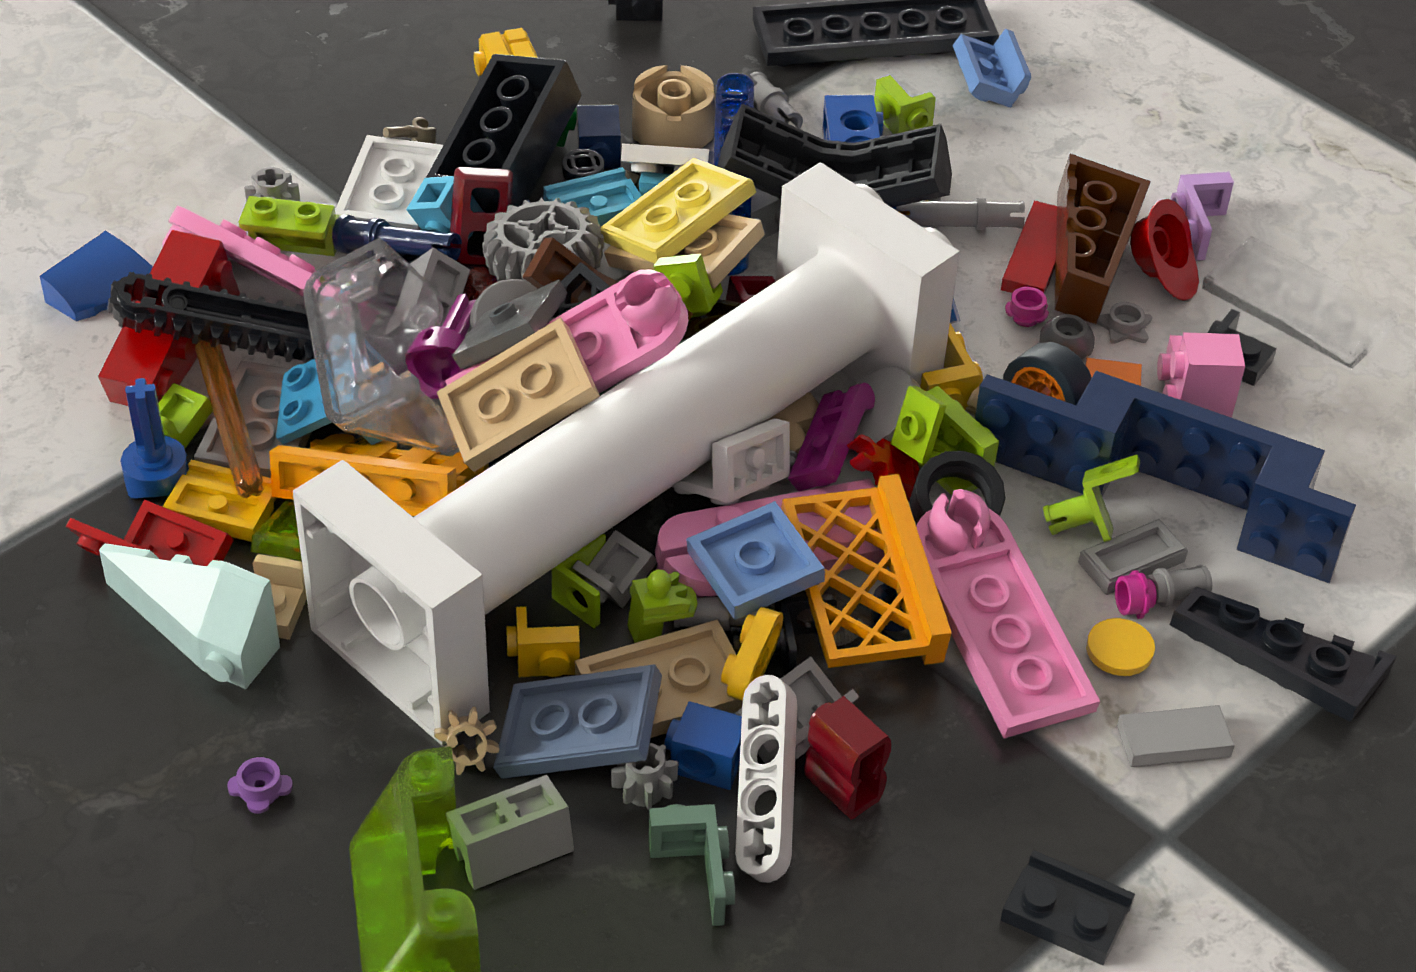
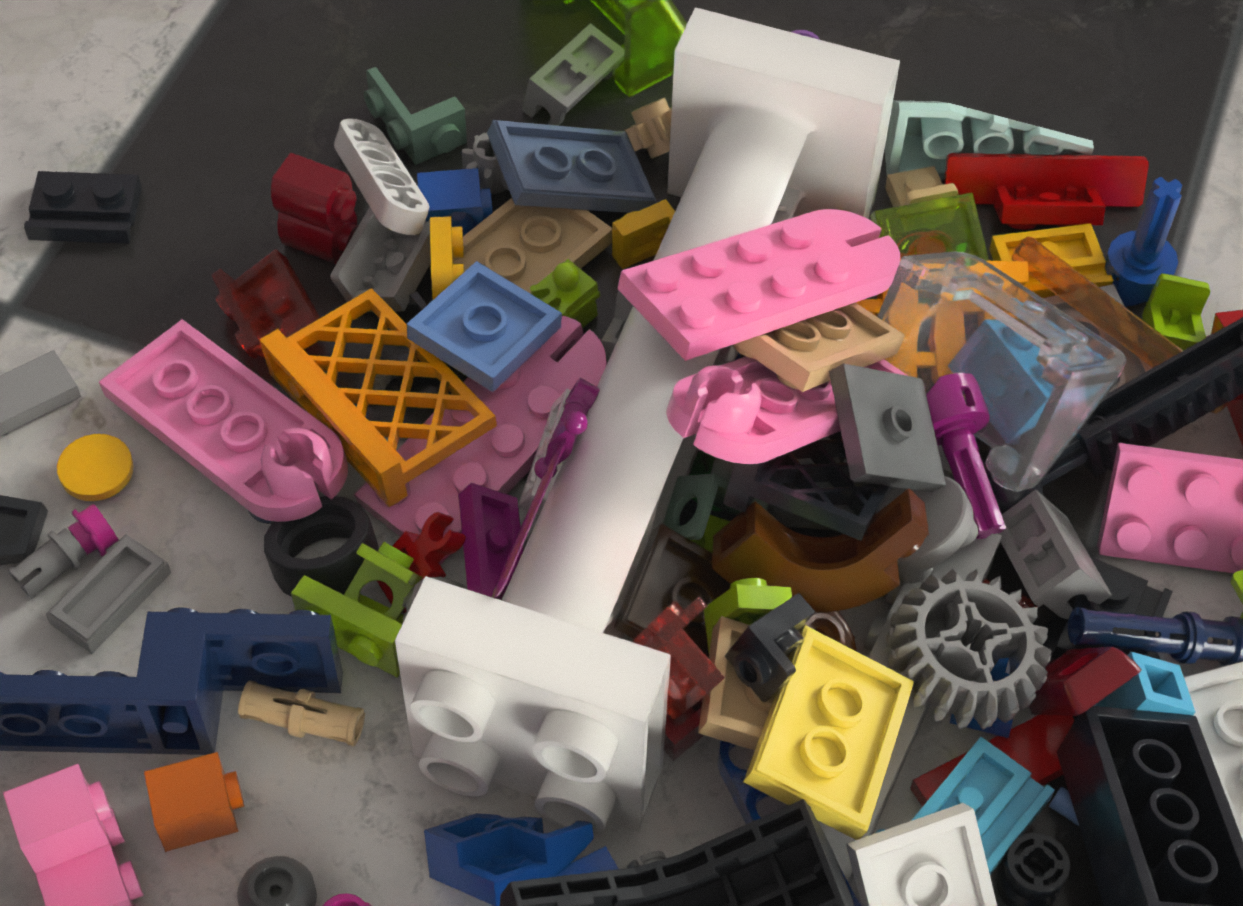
camera: 155 degrees right, 10 degrees up
yellow bracket [920,323,983,410] -> none
black wheel [1003,342,1092,405] -> none
lime bracket [1043,455,1140,542] -> none
none -> clear red bracket [211,249,320,360]
none -> magenta sword [492,377,600,599]
none -> bright pink plate [617,209,900,361]
none -> clear red bracket [632,597,725,720]
none -> black bracket [725,593,815,702]

